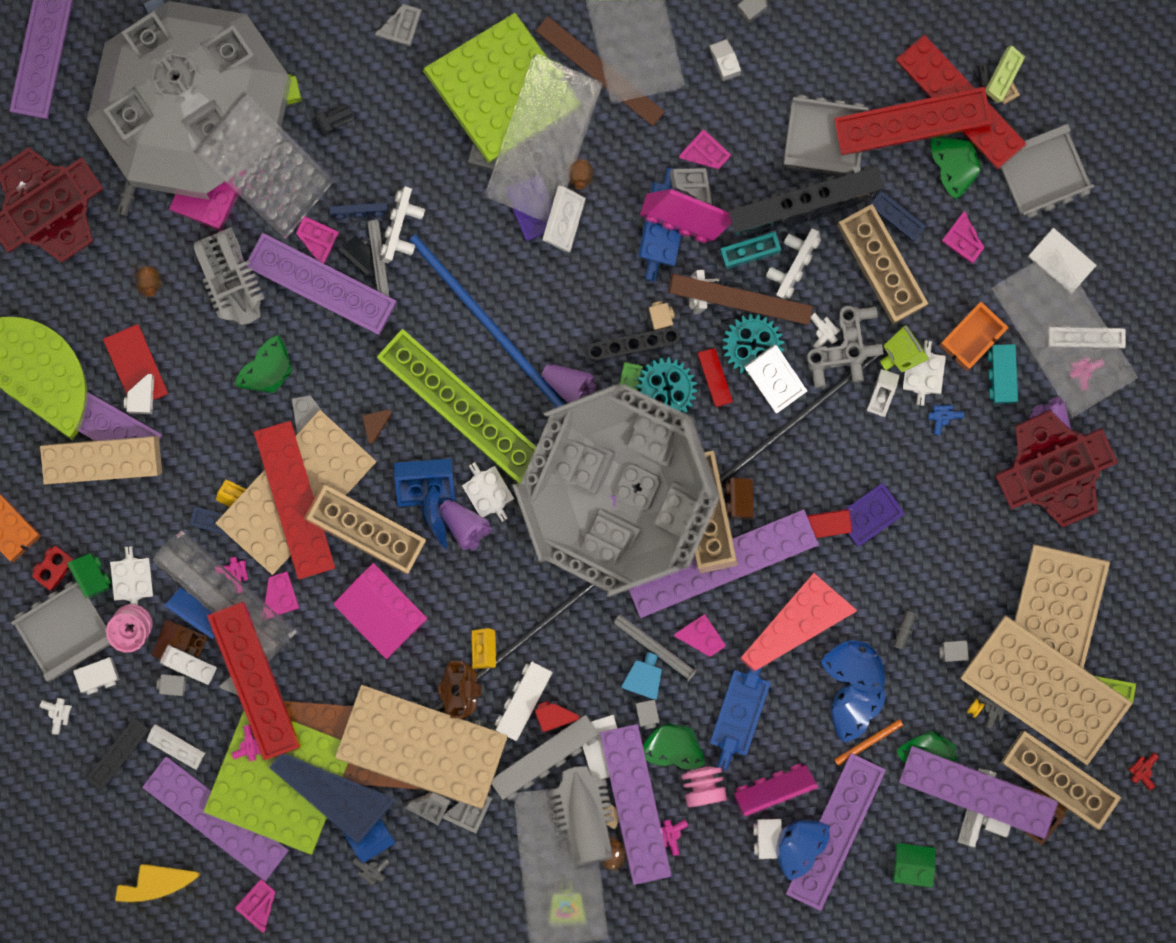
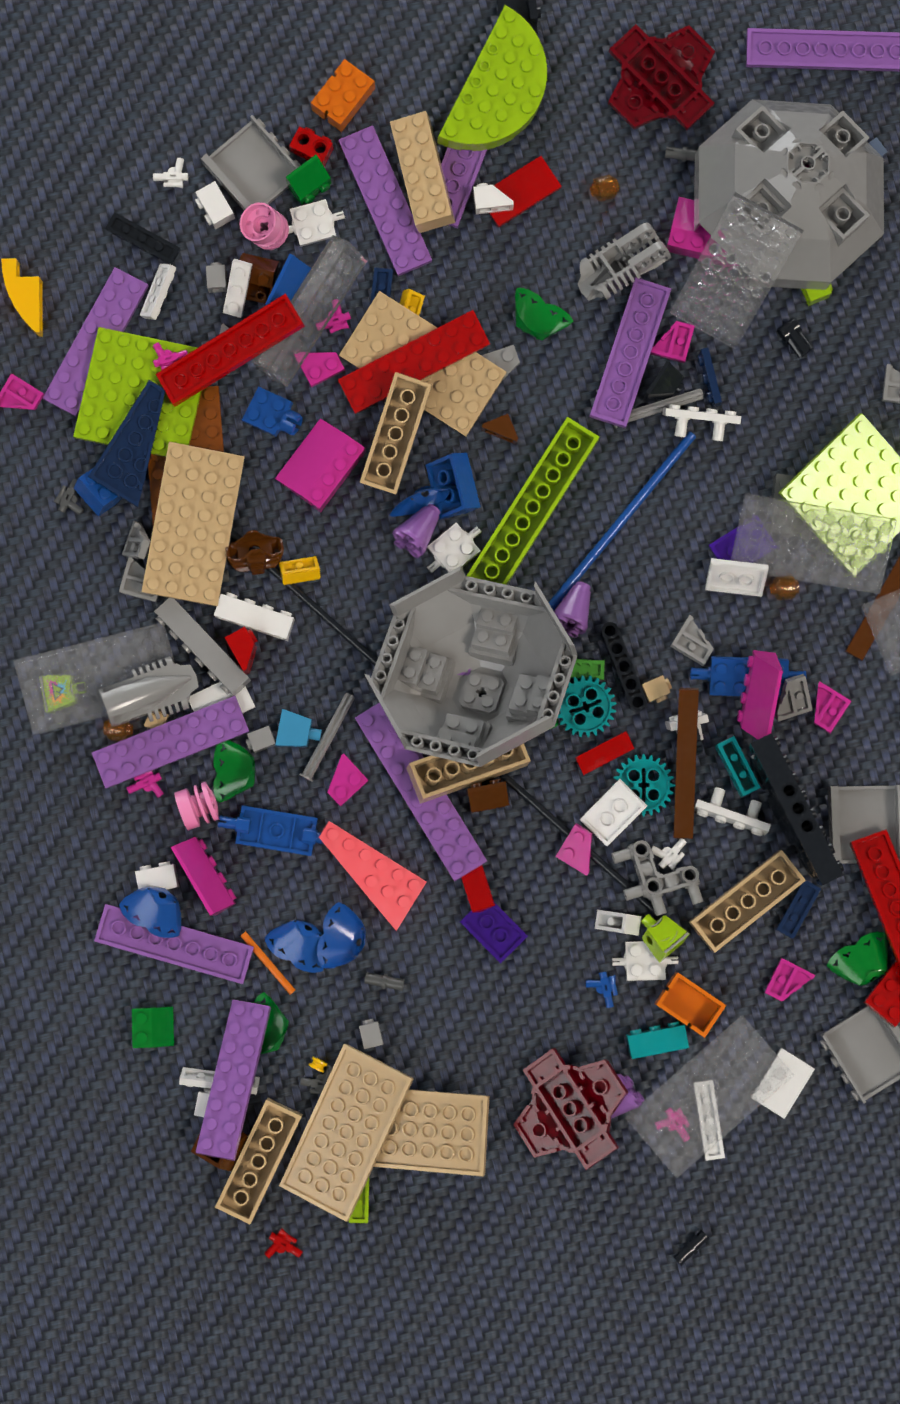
camera: 85 degrees right, 0 degrees up
none -> blue plate [242,387,303,437]
none -> medium lavender plate [338,125,432,276]
none -> dark pink wing [555,823,592,876]
none -> light grey wing [670,615,714,666]

